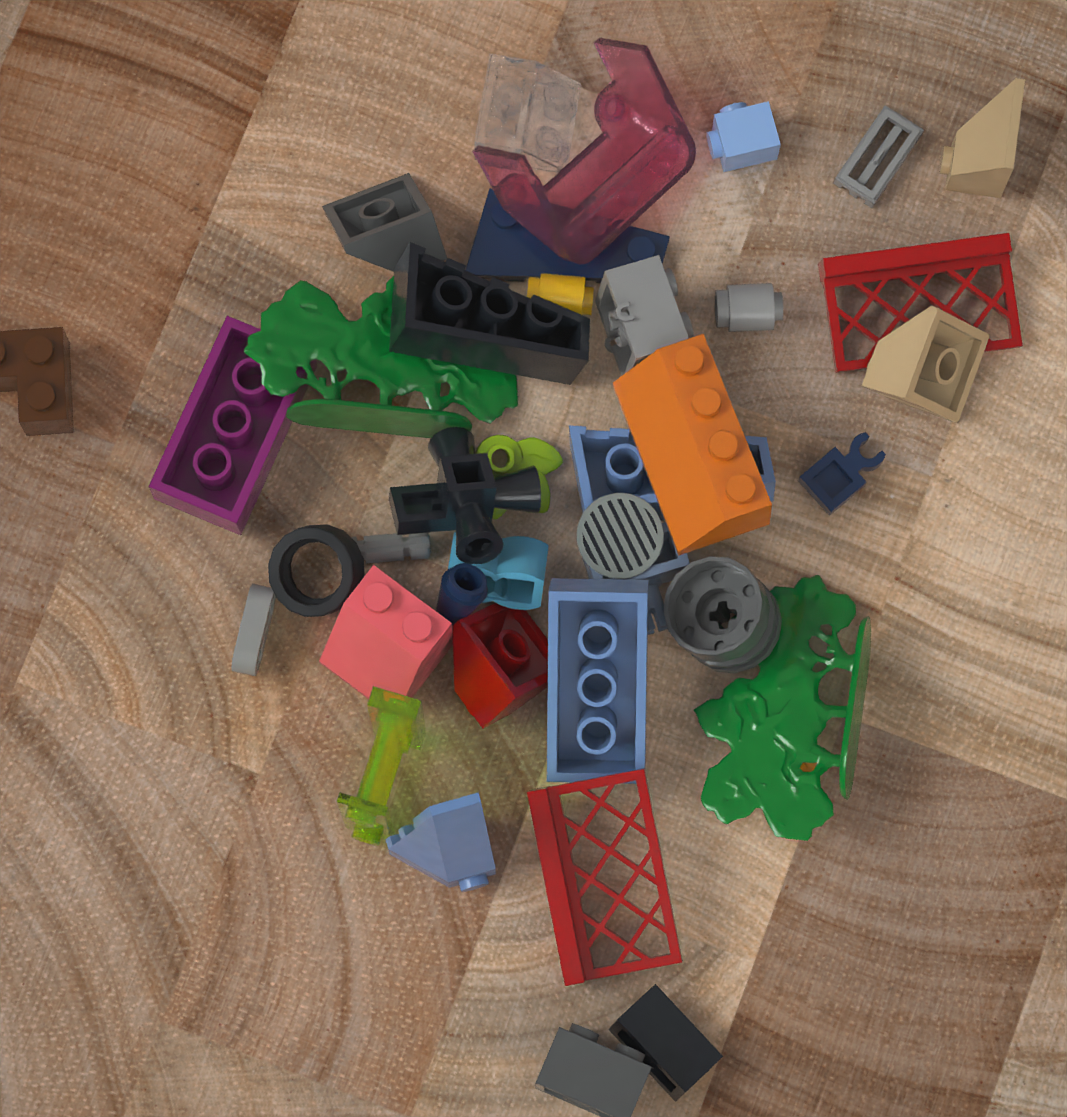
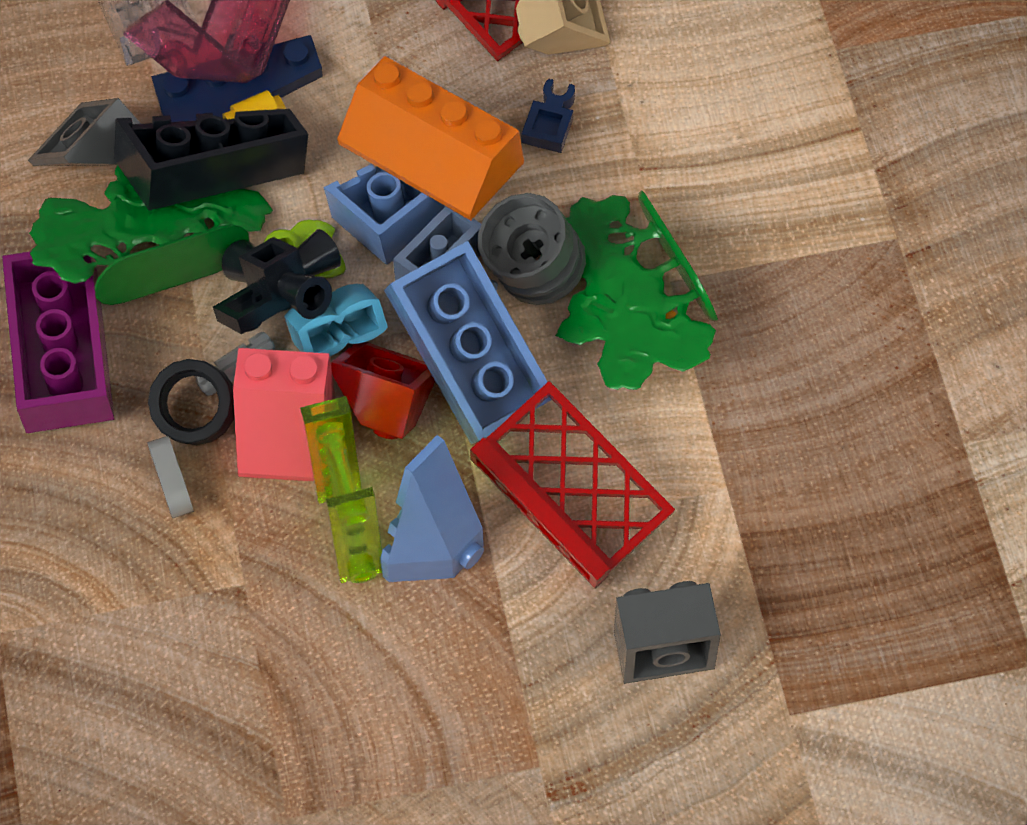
camera: 30 degrees left, 15 degrees down
dark blue cone [436,563,488,630] -> none
light grey sticker [577,493,664,579] -> none
light grey brick [595,255,694,376] -> none
black hinge [609,984,723,1102] -> none
light grey brick [715,283,783,332] -> none

